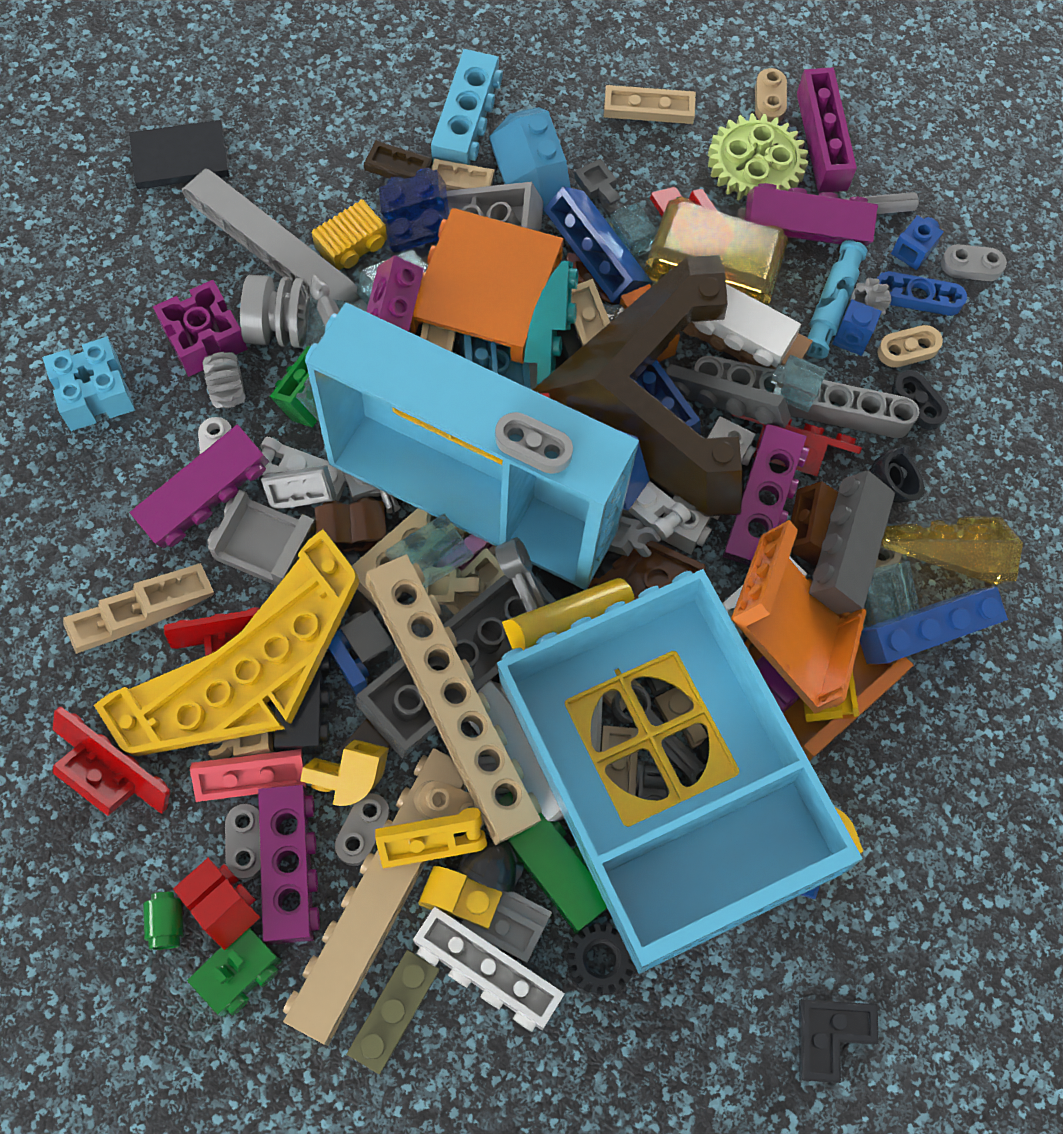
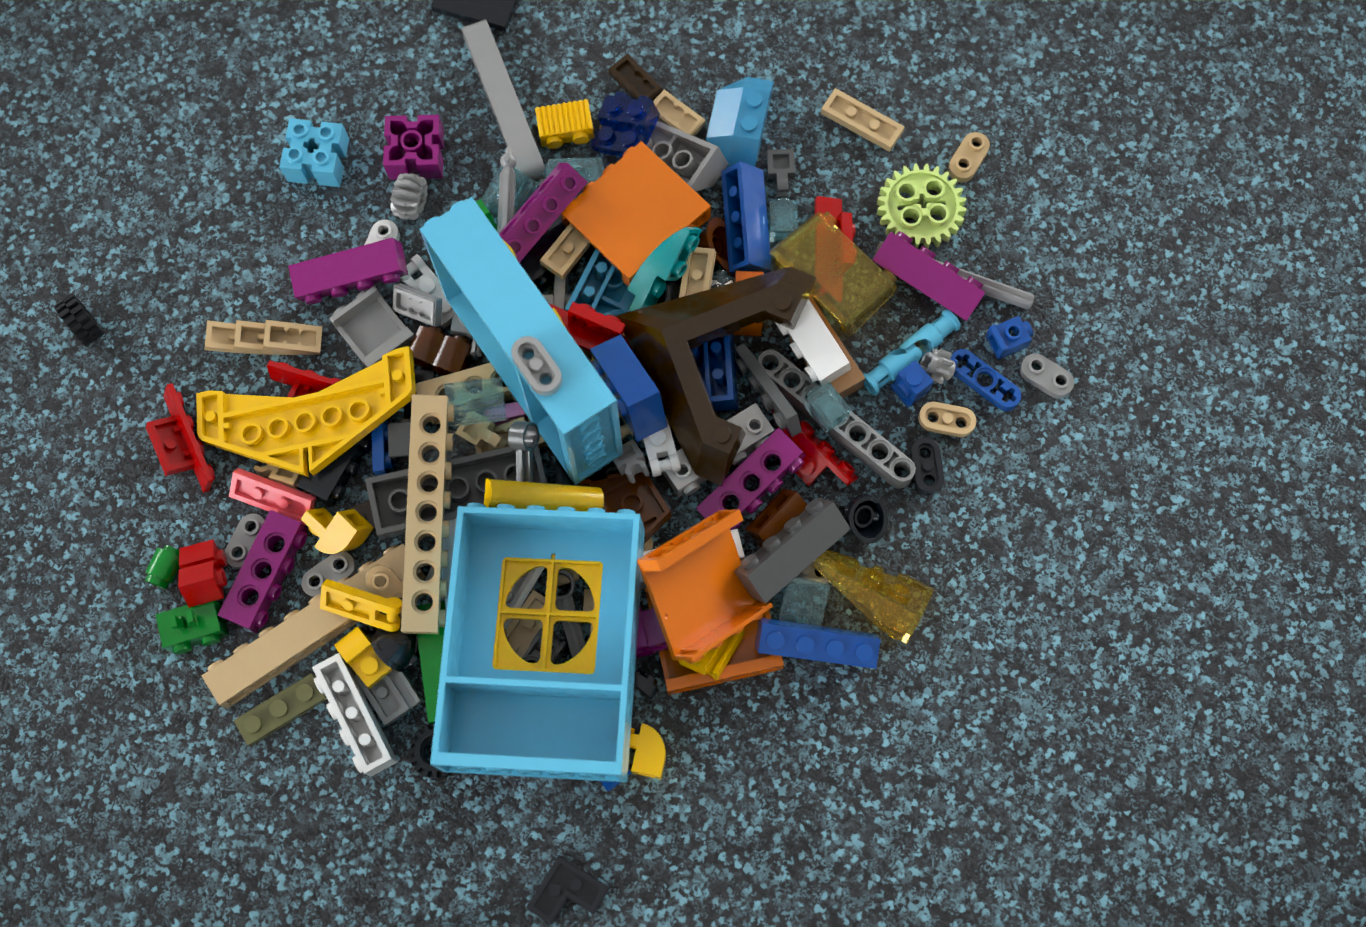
camera: 35 degrees right, 5 degrees up
light grey wheel [240,274,311,348] -> none
medium azure brick [431,49,503,165] -> none
magenta brick [797,67,857,193] -> none

